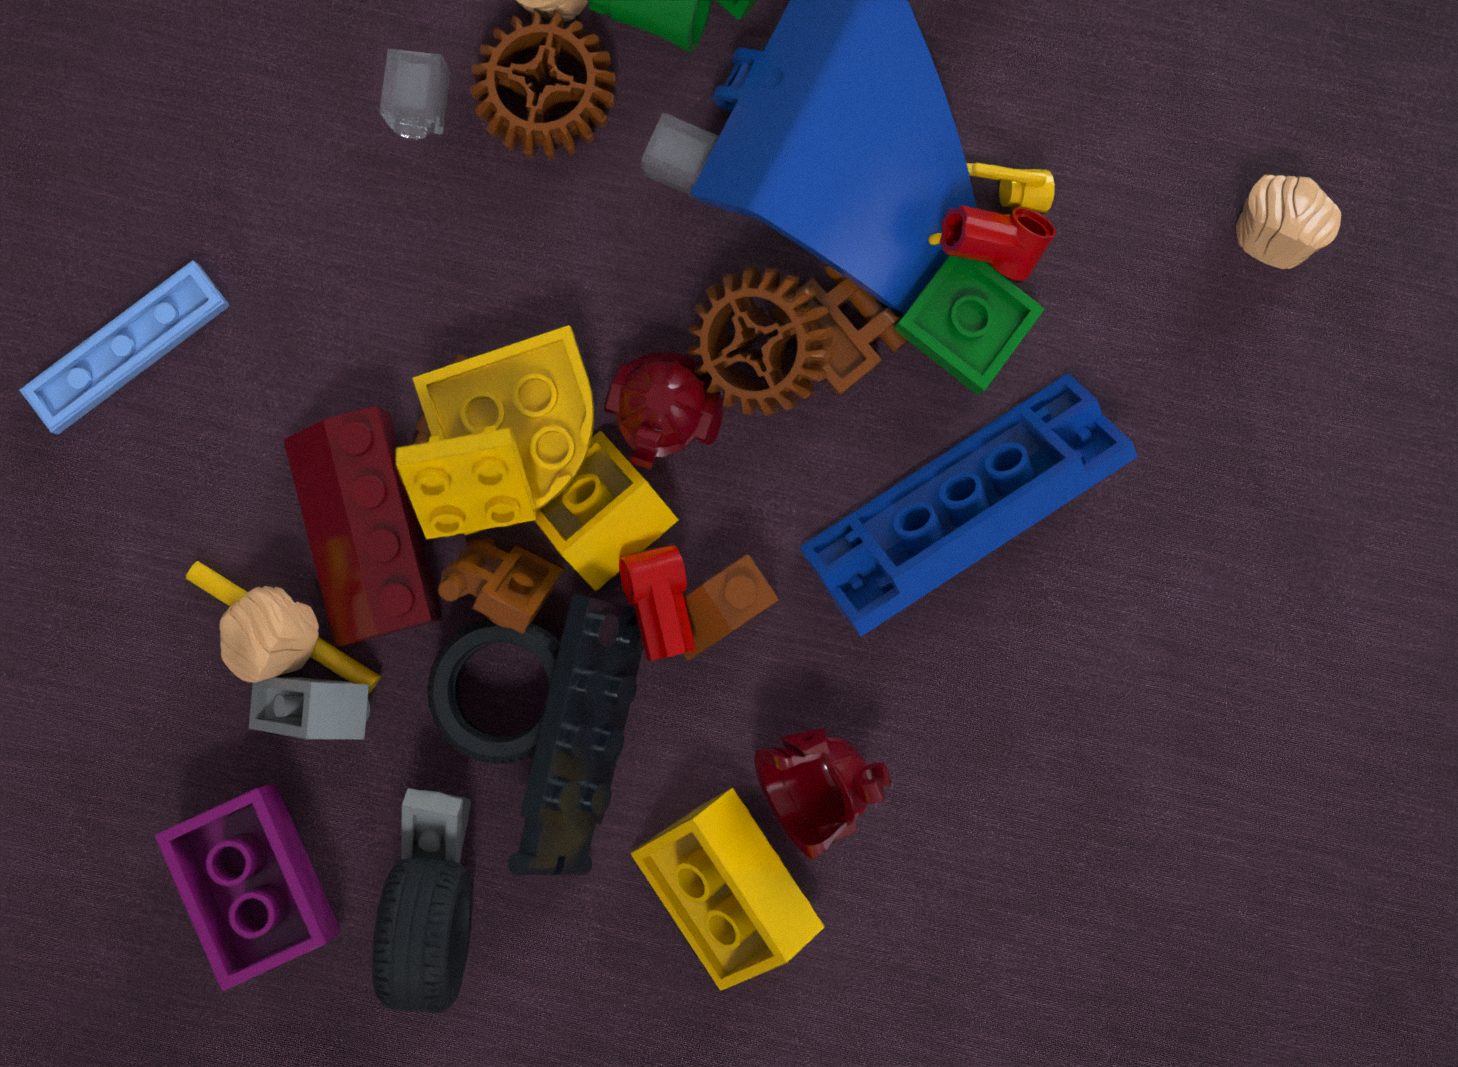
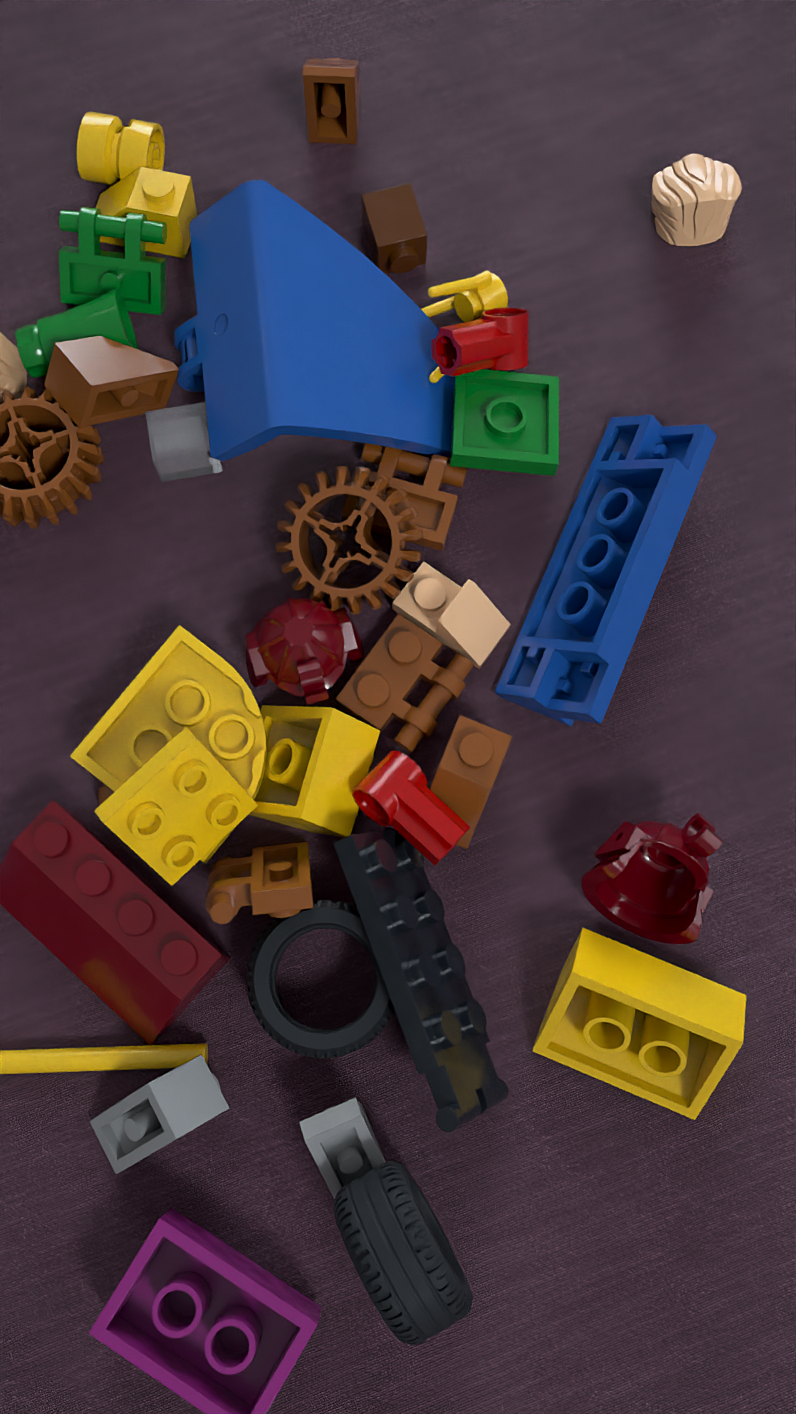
camera: 35 degrees left, 10 degrees down
light nougat hair [219,586,319,682] -> none
none -> dark orange slope [44,336,179,428]
none -> dark orange plate [335,613,474,753]
none -> reddish brown brick [361,183,427,274]
none -> light nougat slope [392,561,511,669]

